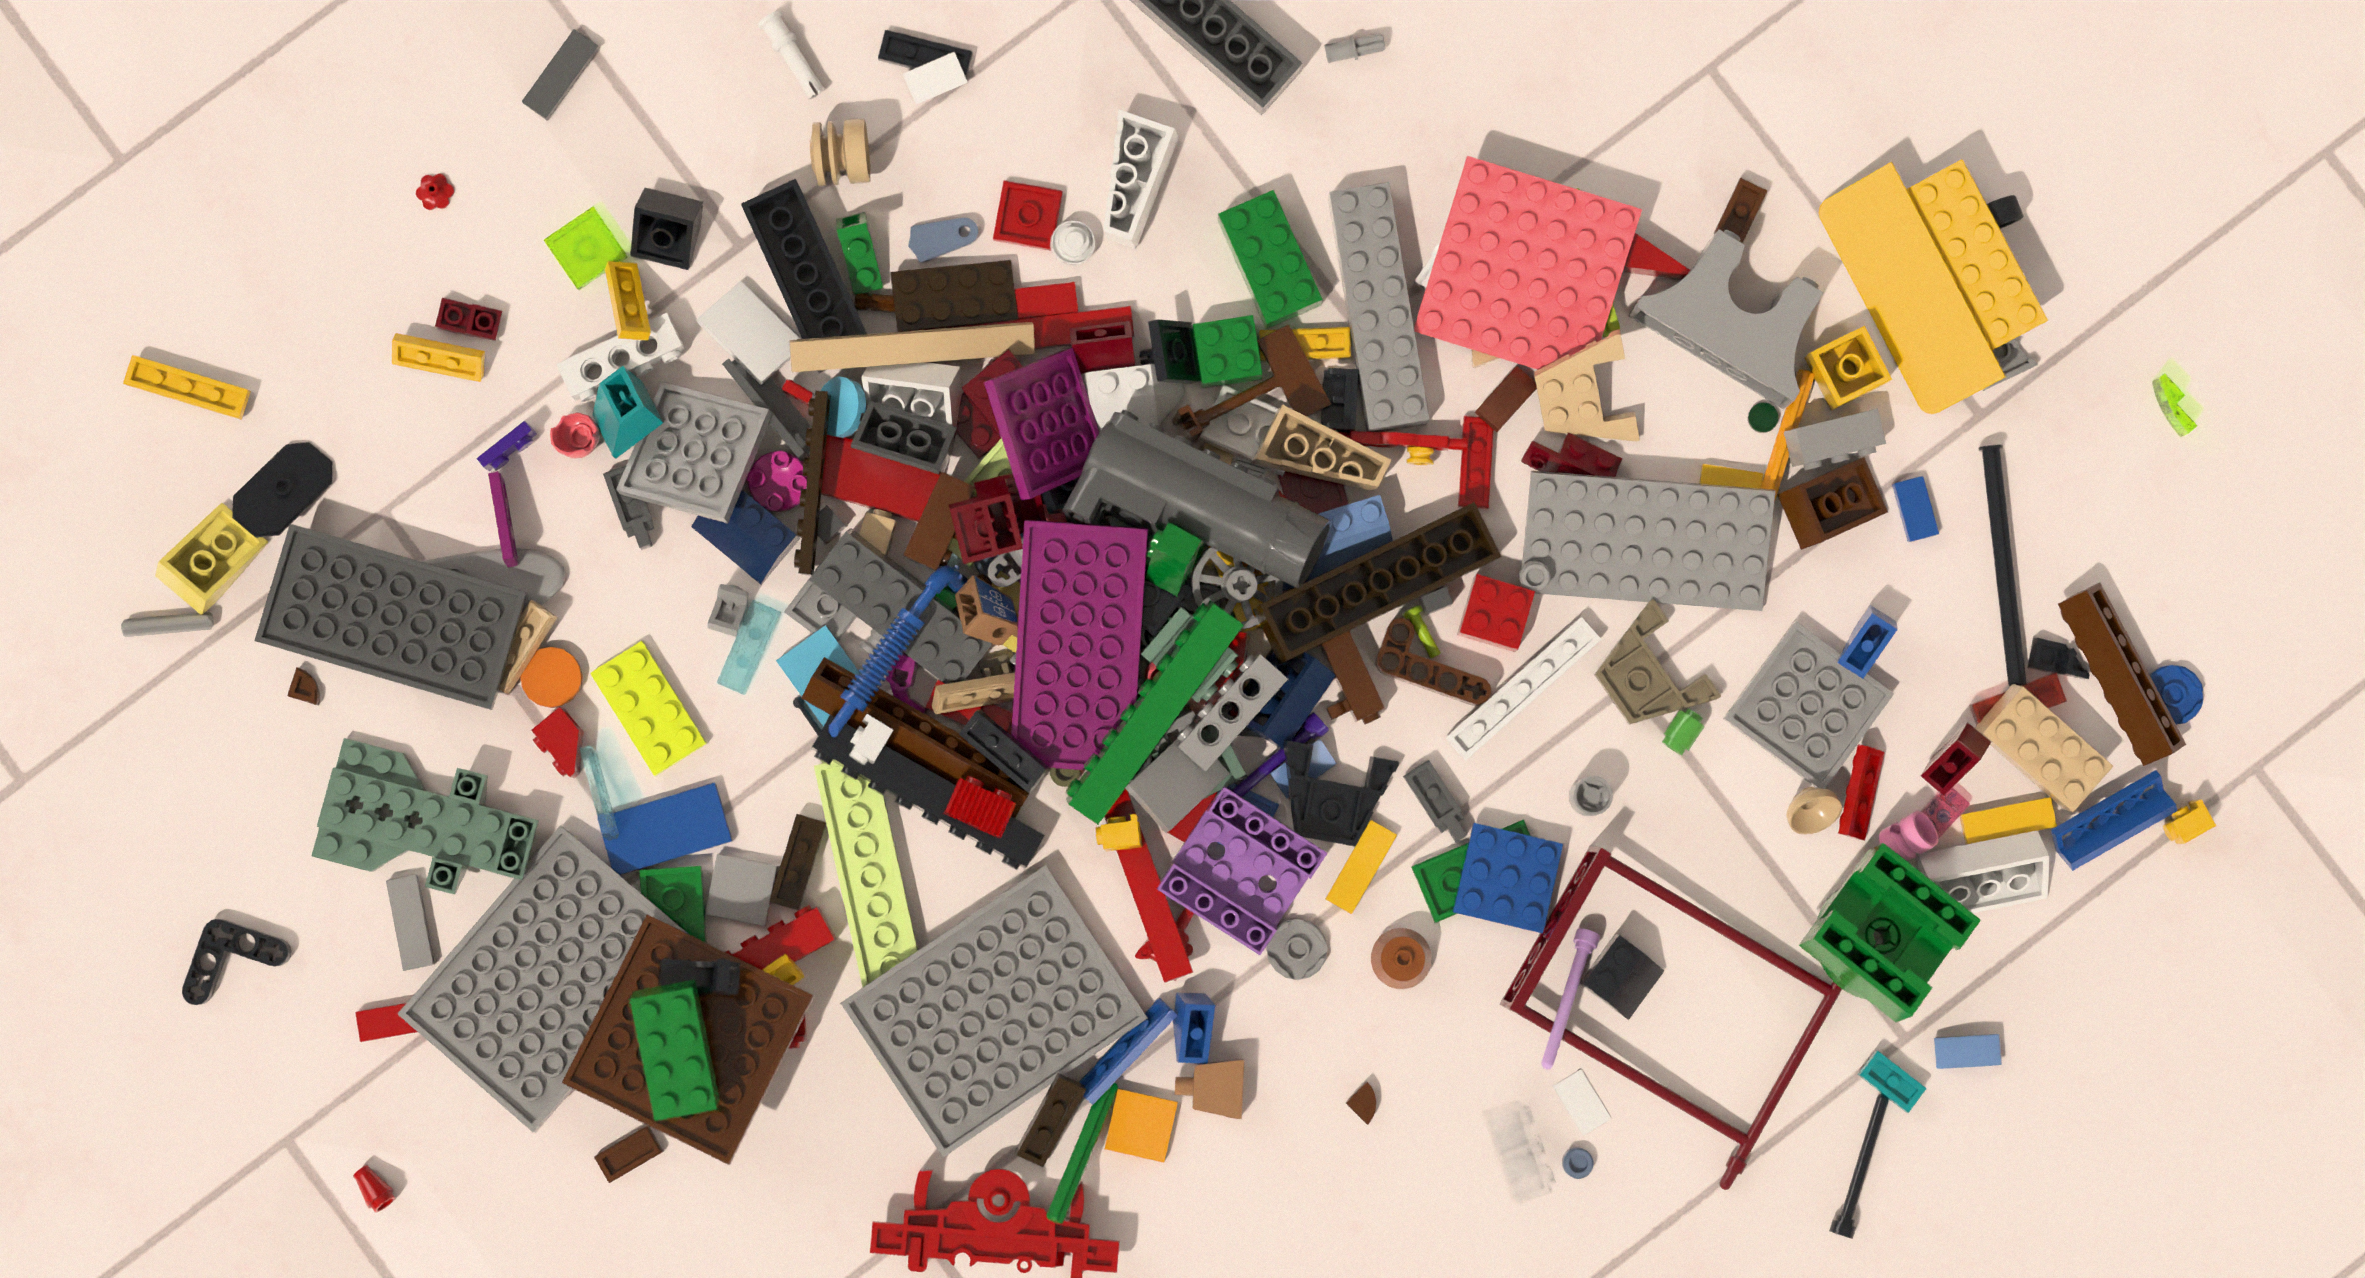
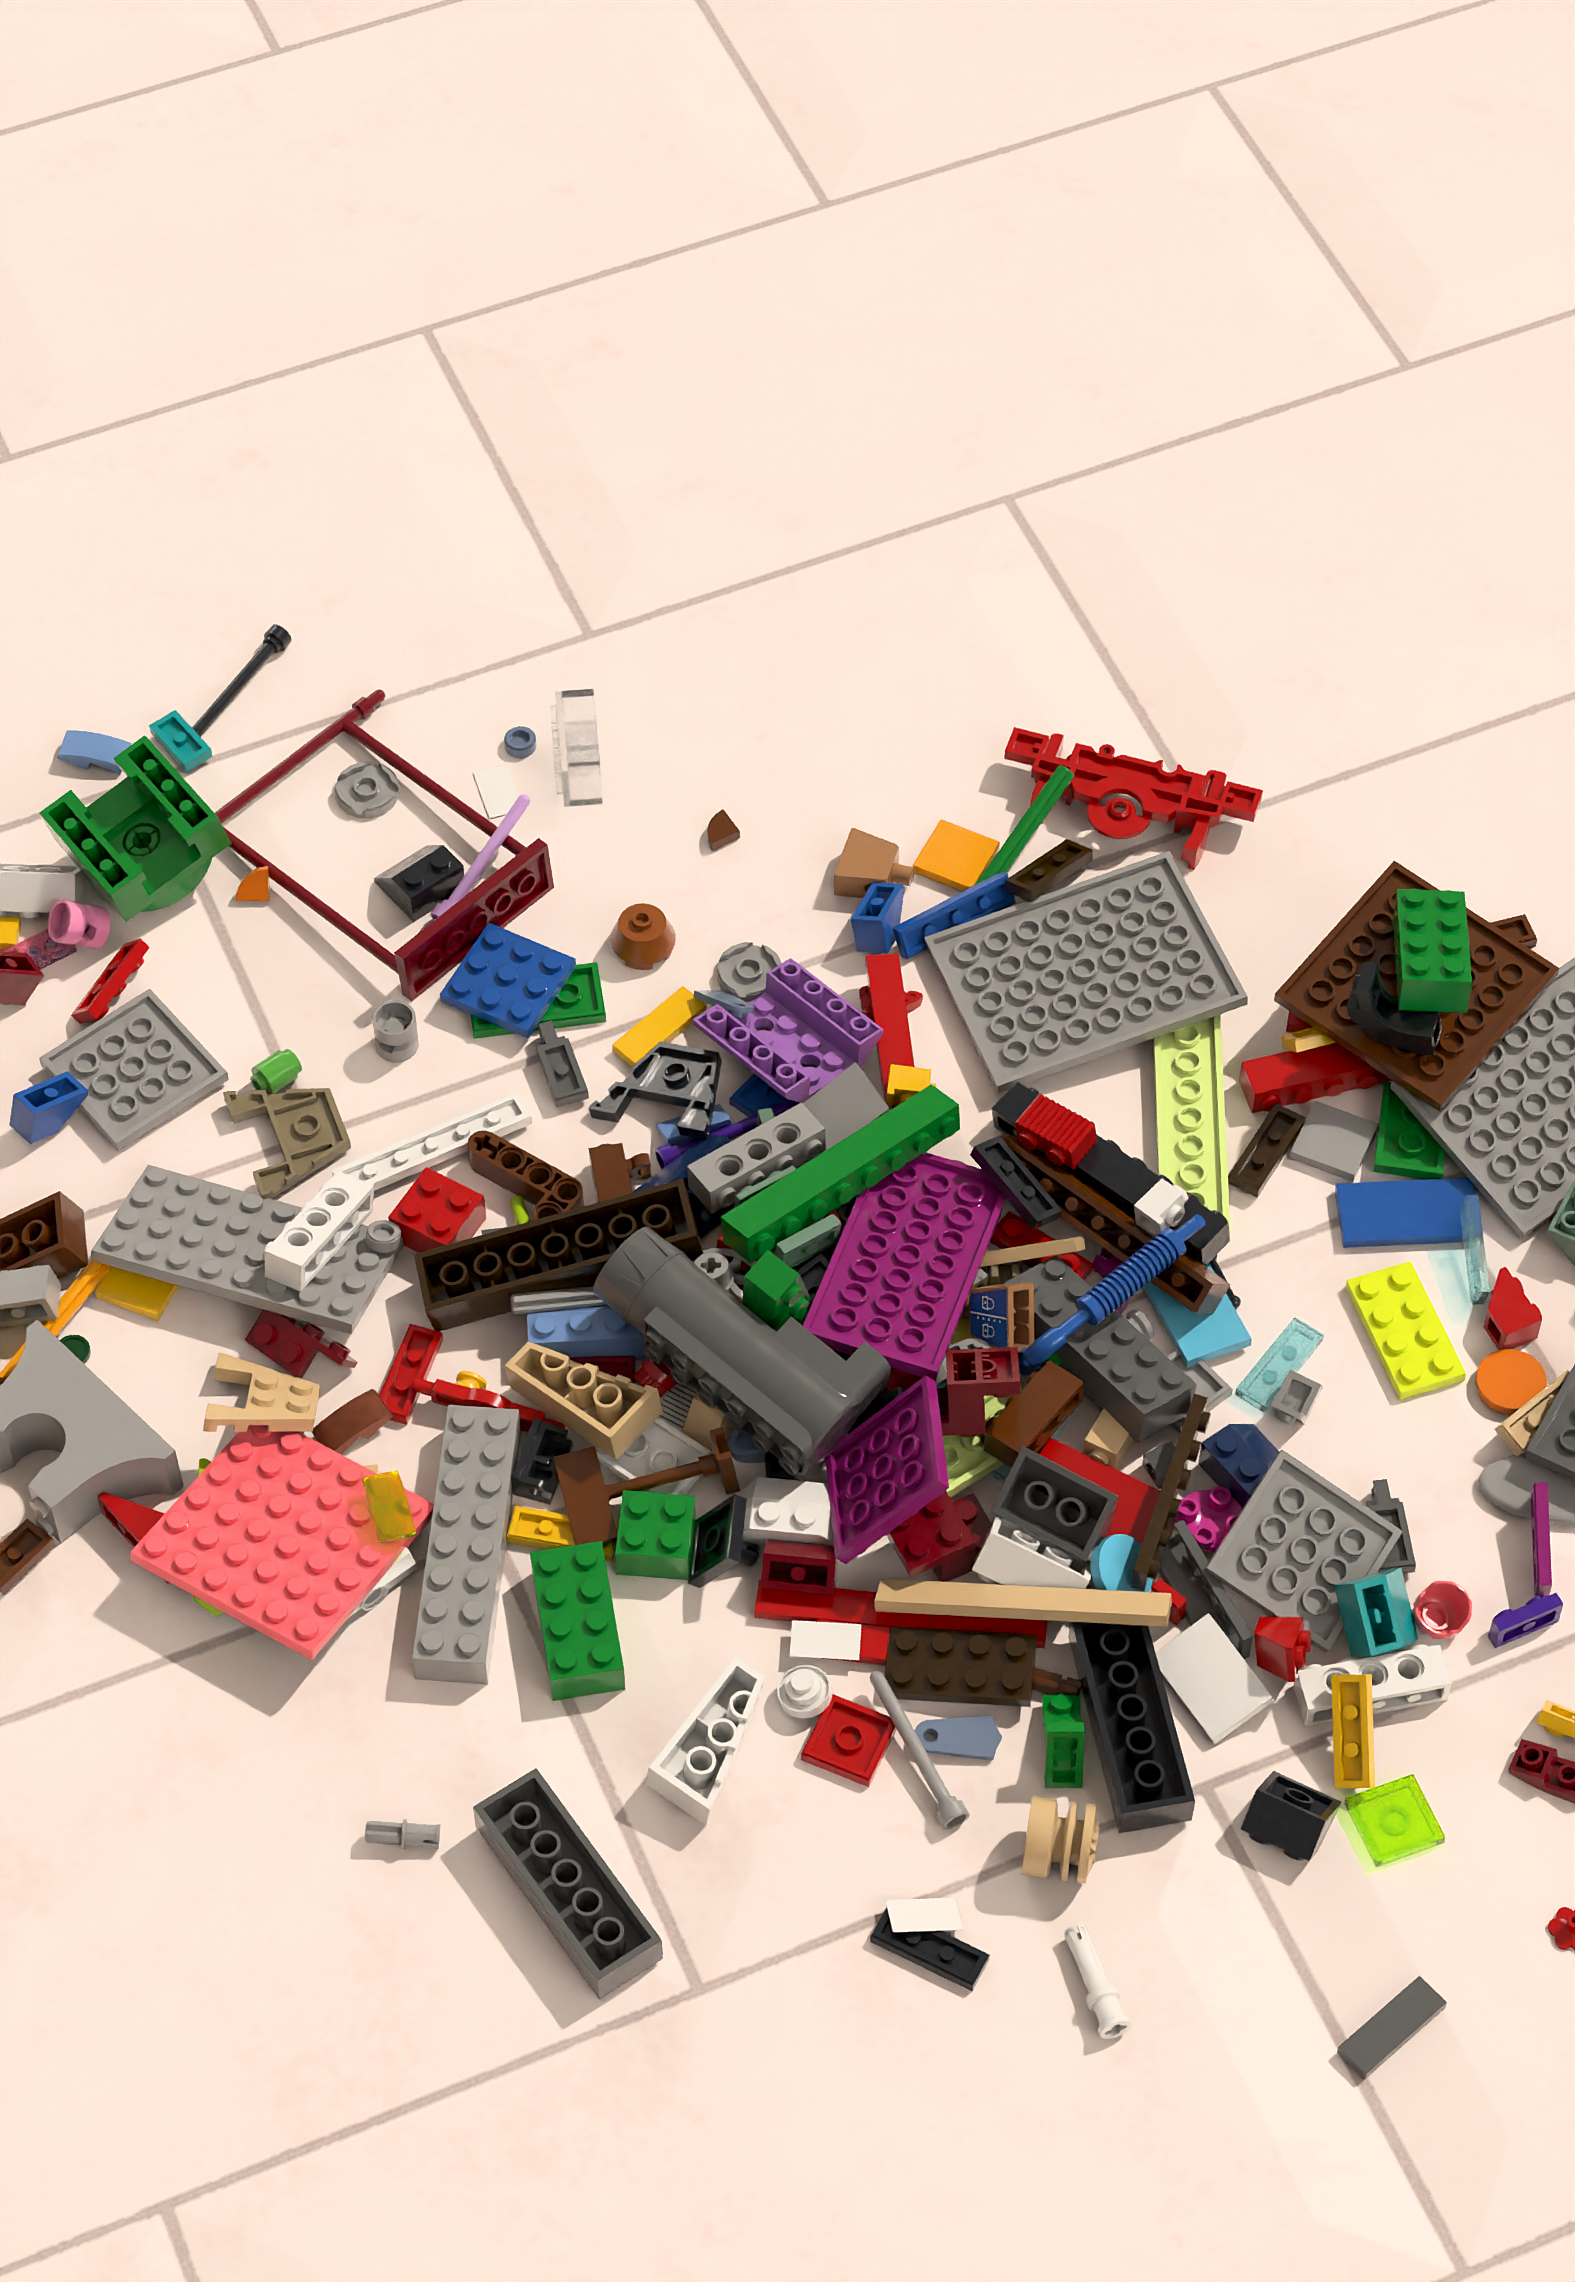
camera: 160 degrees left, 30 degrees down
tan piece [1786,787,1842,835] -> none
none -> orange tile [236,866,270,901]
none -> white brick [263,1171,374,1292]
none -> light grey tile [335,762,399,818]
none -> clear neon green slope [362,1470,416,1543]
none -> light grey axle [510,1286,607,1314]
none -> sand blue piece [693,990,754,1018]
none -> white sticker [789,1620,861,1660]
none -> light grey piece [870,1671,970,1830]
none -> red slope [1254,1617,1311,1682]

